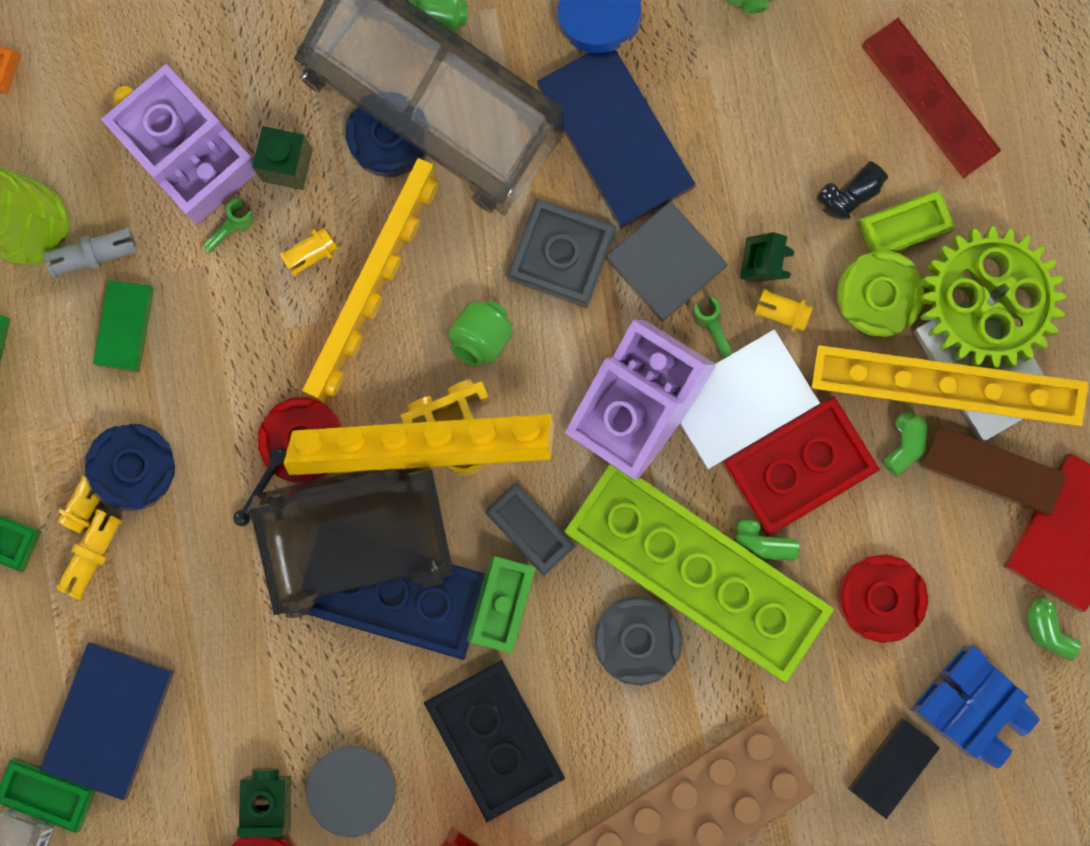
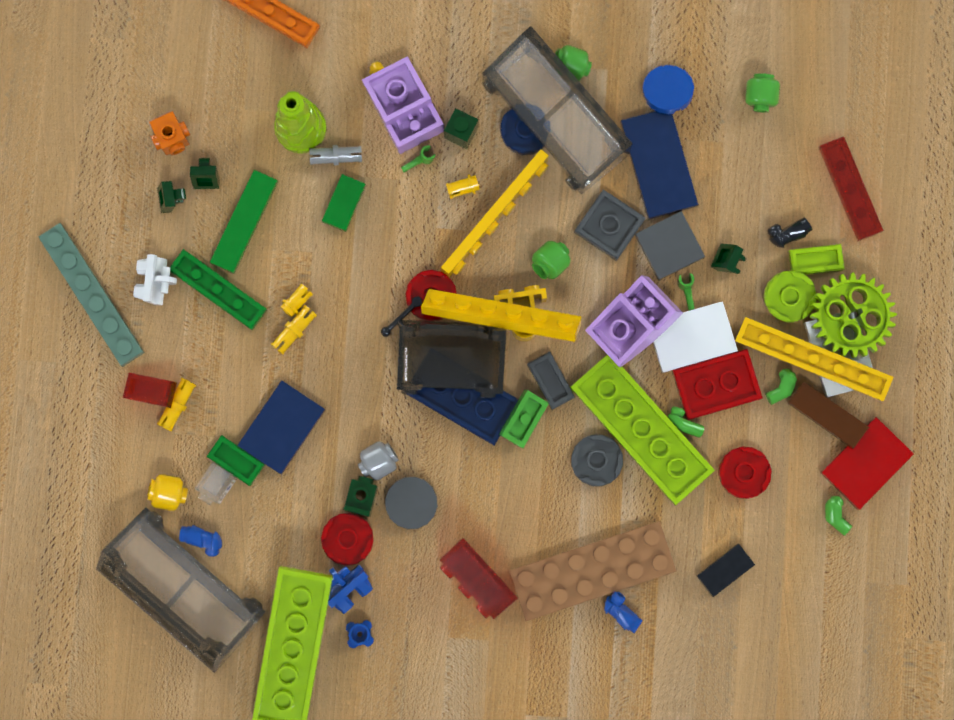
camera: 10 degrees right, 0 degrees up
dark blue tile [85,424,175,511] -> none
black tile [424,659,565,823] -> none
yellow pin [755,289,813,332] -> none
blue hips [910,646,1040,769] -> none
none -> light grey head [358,441,399,480]

